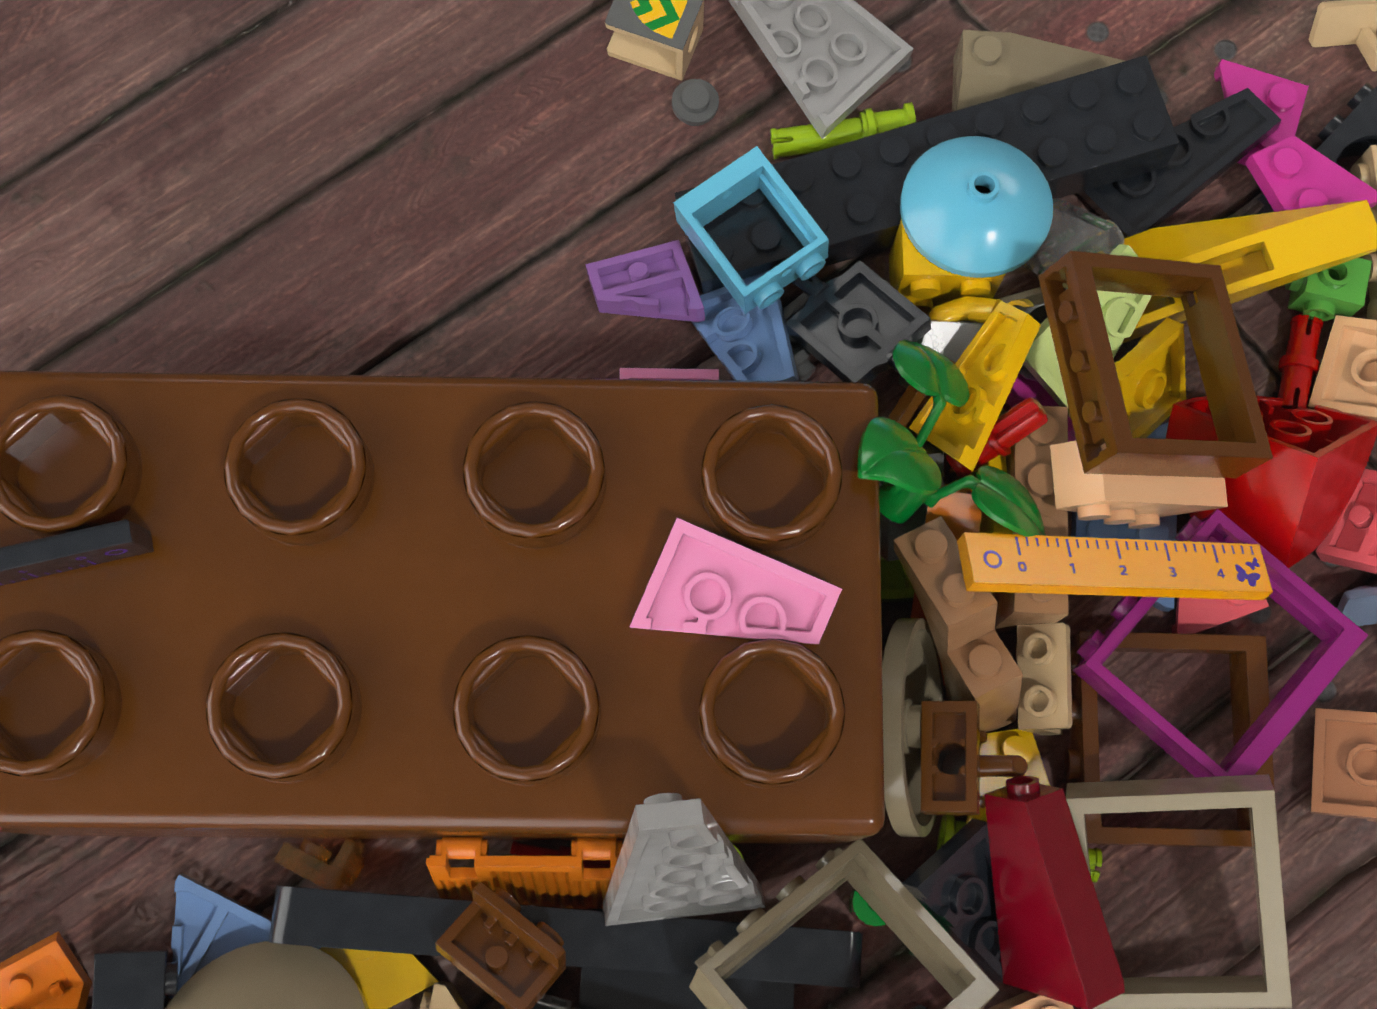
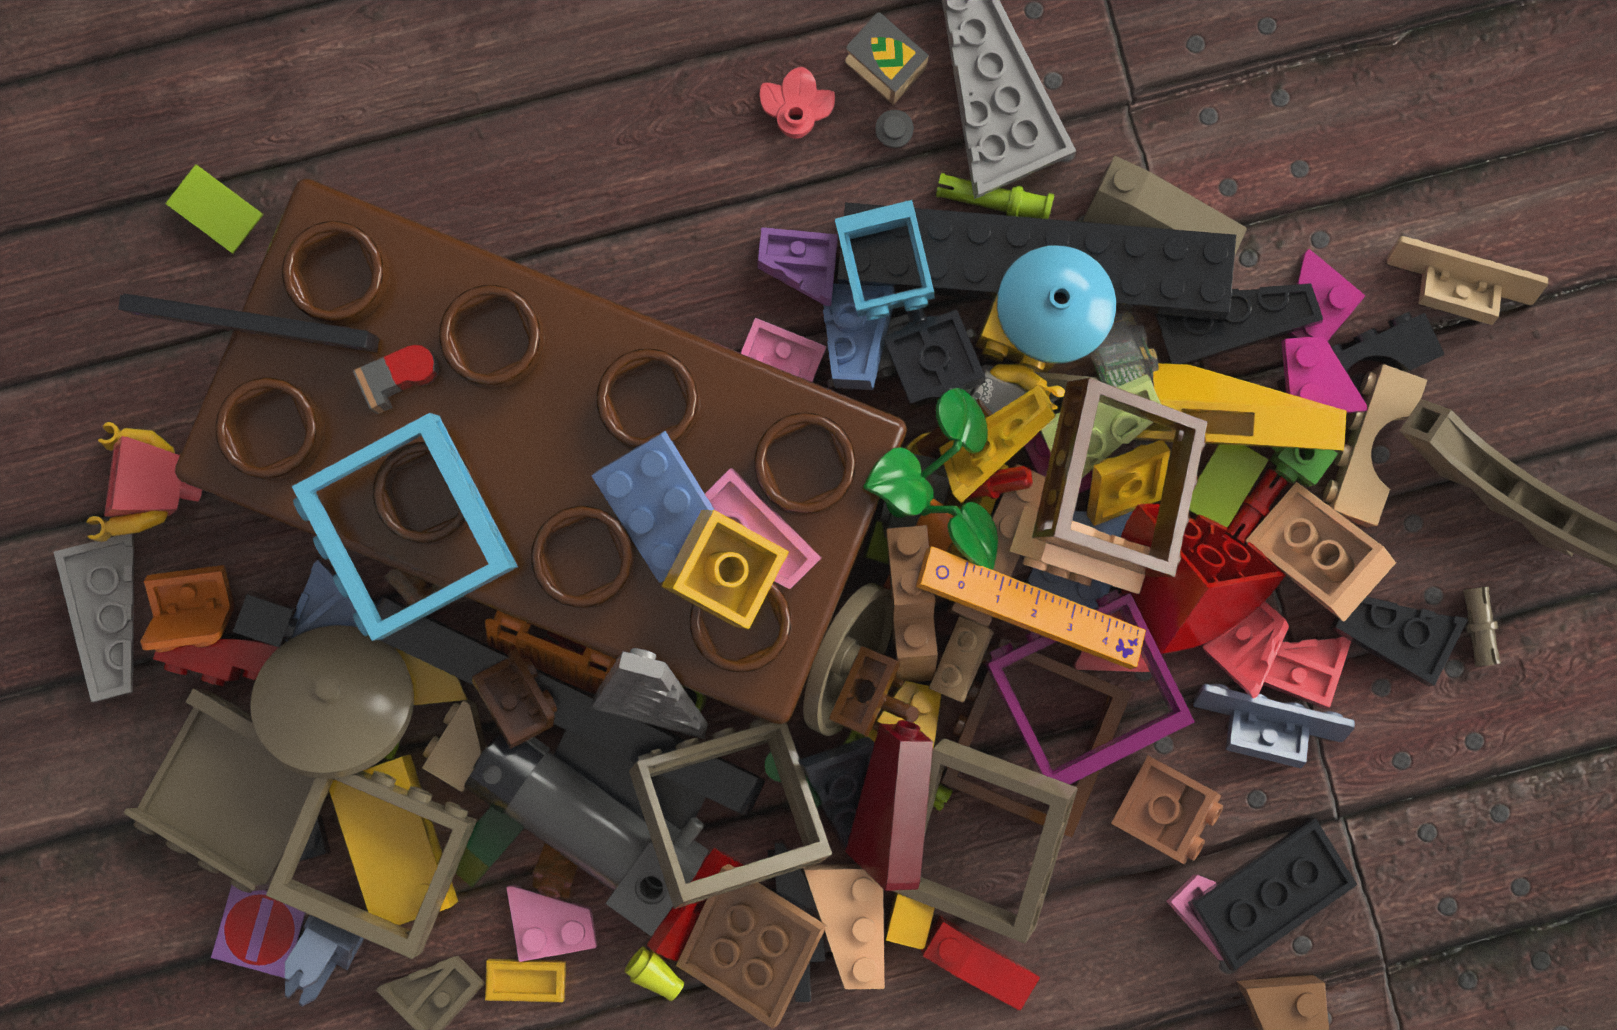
camera: 20 degrees right, 10 degrees up
none -> medium azure window [292,413,518,641]
none -> leg [353,345,440,414]
none -> medium blue plate [591,431,715,583]
none -> yellow brick [661,510,789,630]
none -> coral plate [759,67,835,139]
none -> lime piece [1189,444,1268,528]

